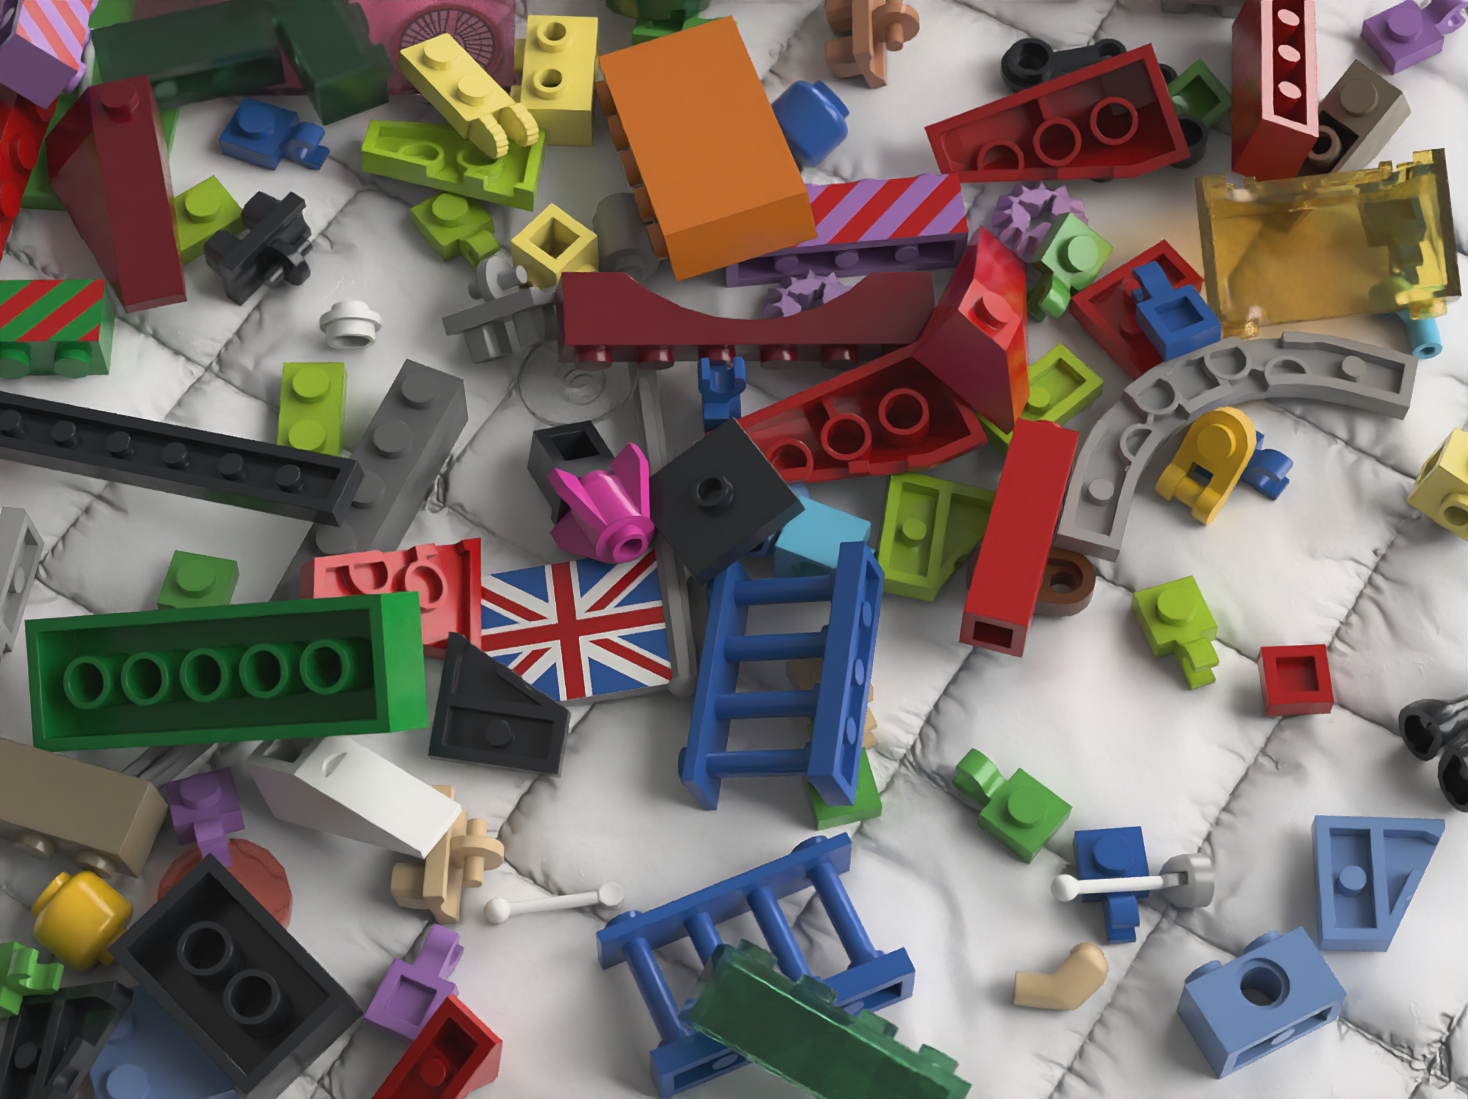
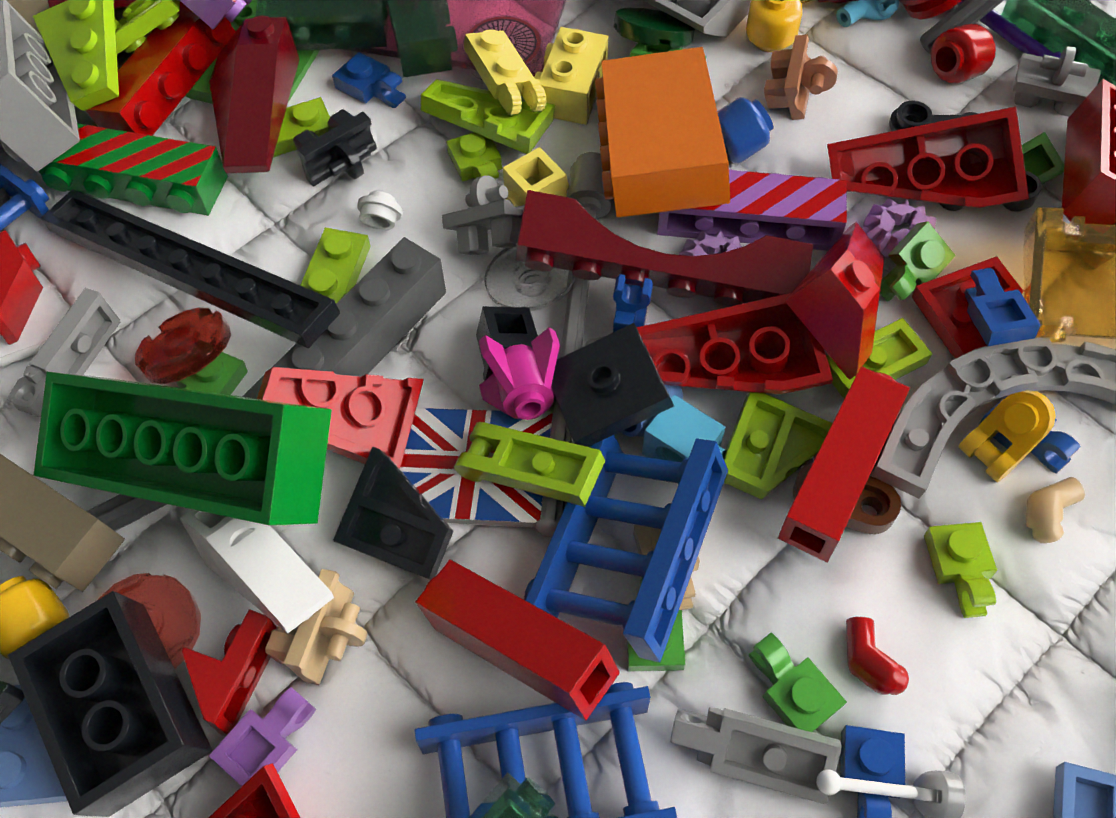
camera: 15 degrees right, 0 degrees up
medium lavender plate [165,767,245,868] -> none
white hinge [484,881,624,924] -> none
red plate [1257,644,1334,716] -> none
none -> clear red tile [135,307,231,384]
none -> red slope [182,609,277,736]
none -> red brick [415,560,620,721]
none -> lime plate [454,422,605,507]
none -> light grey hinge [670,707,842,804]
none -> red arm [846,617,909,695]
none -> tan arm [1026,477,1085,543]

